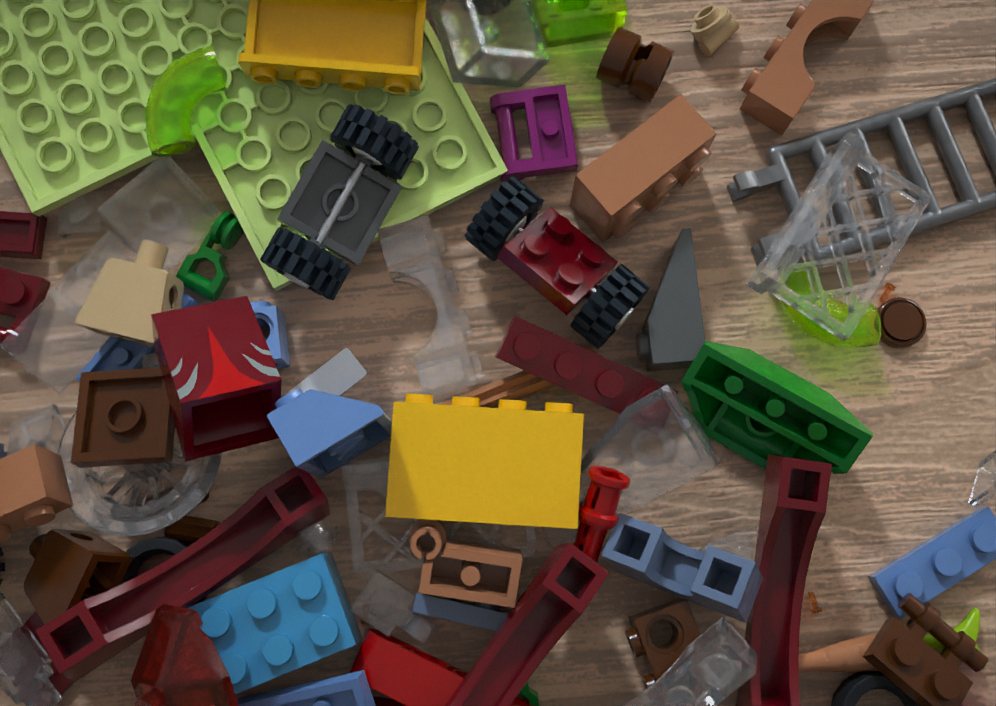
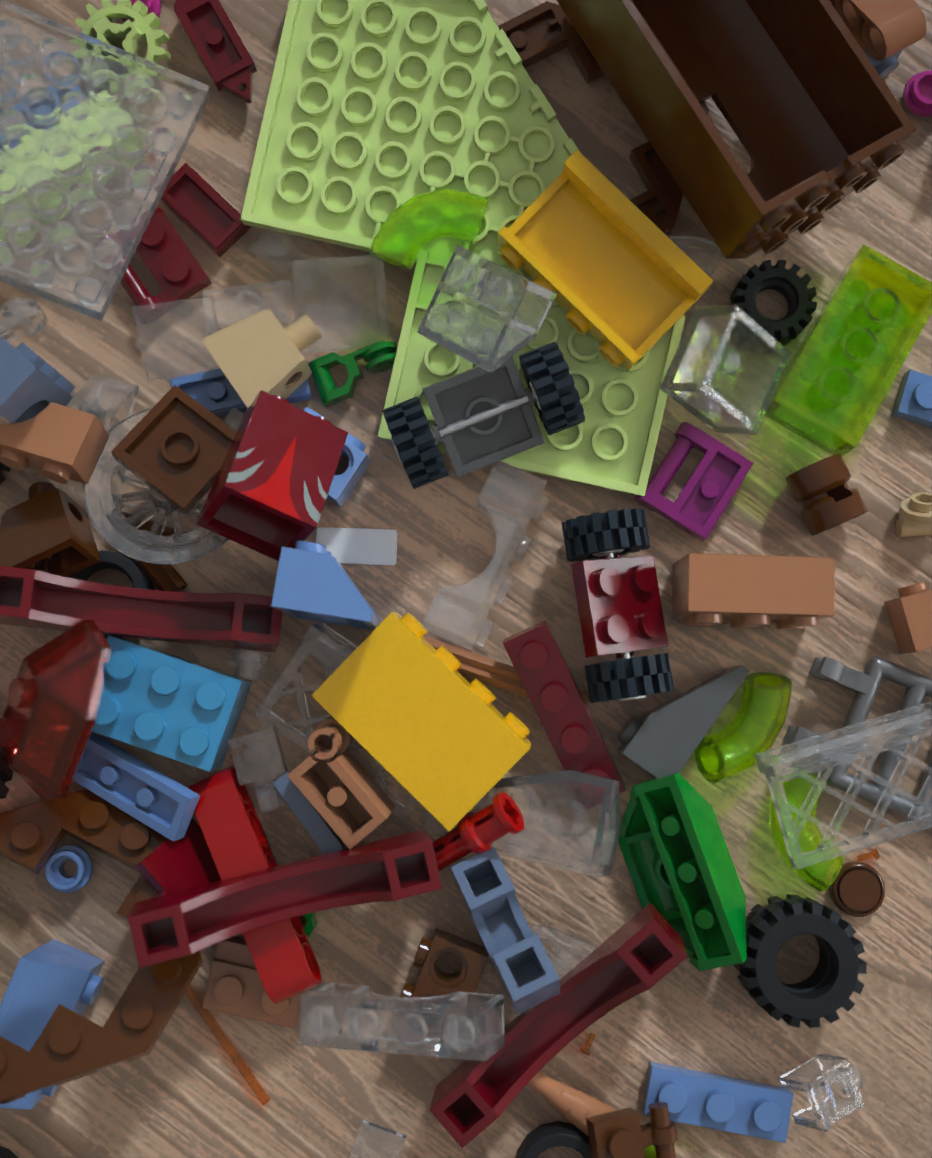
camera: 40 degrees right, 5 degrees up
none -> clear slope [417,245,557,373]
none -> clear neon green cylinder [695,672,792,783]
none -> black tyre [734,894,867,1028]

